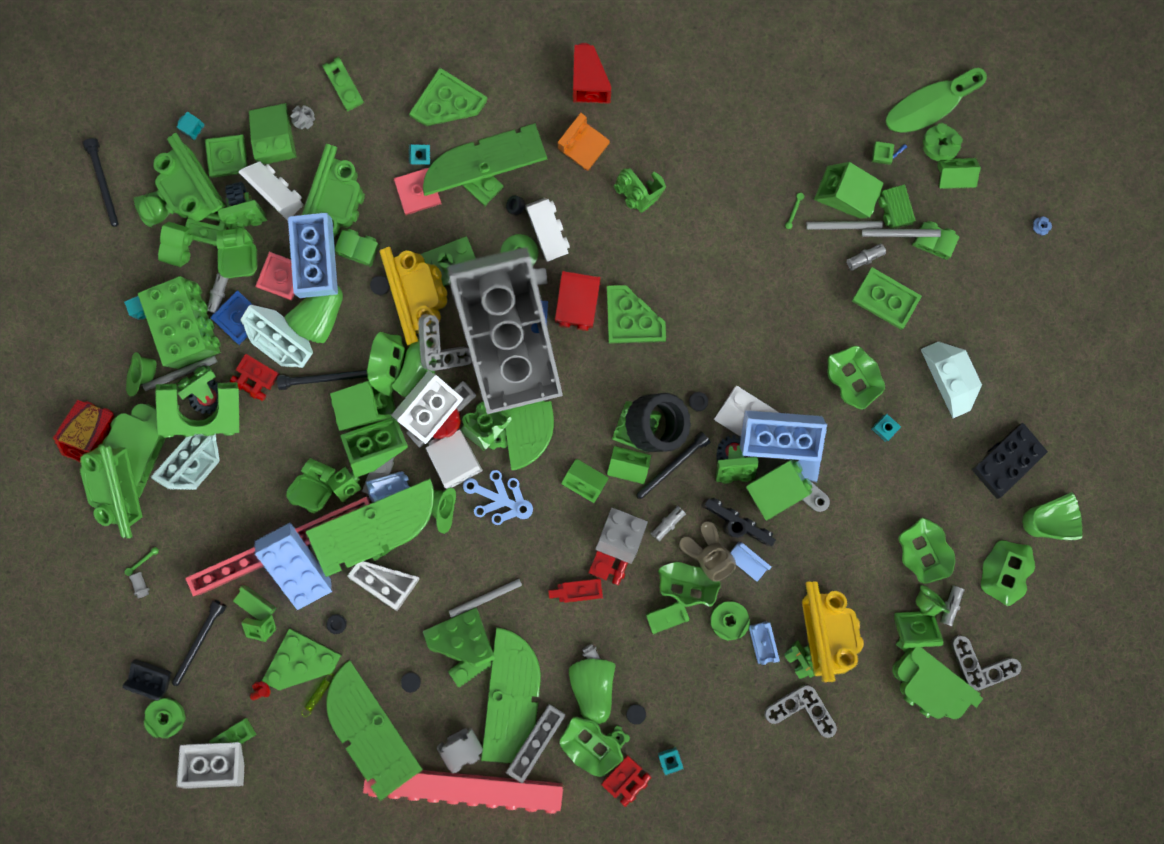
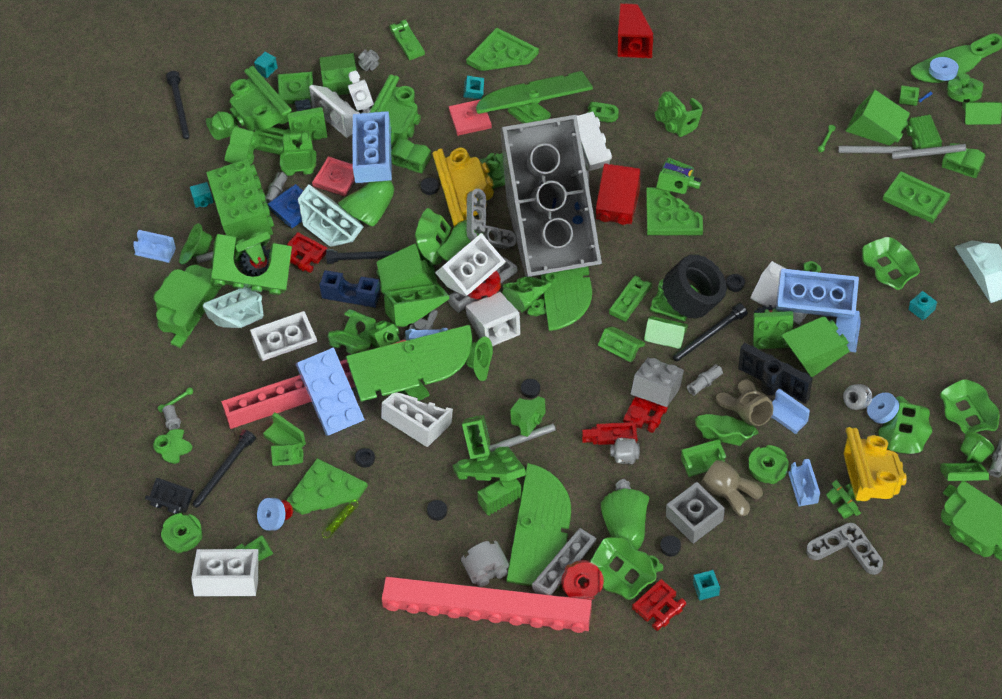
camera: 10 degrees right, 30 degrees down
slope [53,400,115,462] -> none
bright green brick [80,444,143,538] -> none
bright green door [327,660,423,801] -> none
light blue plant [463,470,533,525] -> none
orange bracket [558,113,610,171] -> none
light grey plate [802,481,830,512] -> none
light grey pin [847,244,886,270] -> none
none -> light blue hinge [134,230,176,263]
none -> bright green plate [153,429,193,464]
none -> white slope [250,311,317,361]
none -> light blue piece [257,498,285,530]
none -> dark blue arch [320,270,381,308]
none -> white piece [348,70,374,113]
none -> bright green torso [462,415,490,459]
none -> bright green brick [511,396,546,437]
none -> black tile [521,379,540,398]
none -> red plate [561,560,604,600]
none -> bright green plate [587,102,618,122]
none -> bright green plate [609,275,652,322]
none -> light grey head [611,438,640,464]
none -> bright green torso [656,158,702,194]
none -> light grey brick [666,482,725,544]
none -> dark tan piece [700,460,763,517]
none -> bright green plate [802,261,821,273]
none -> light grey head [843,384,872,410]
none -> light blue piece [867,392,899,423]
none -> bright green piece [879,396,932,454]
none -> light blue piece [929,57,959,81]

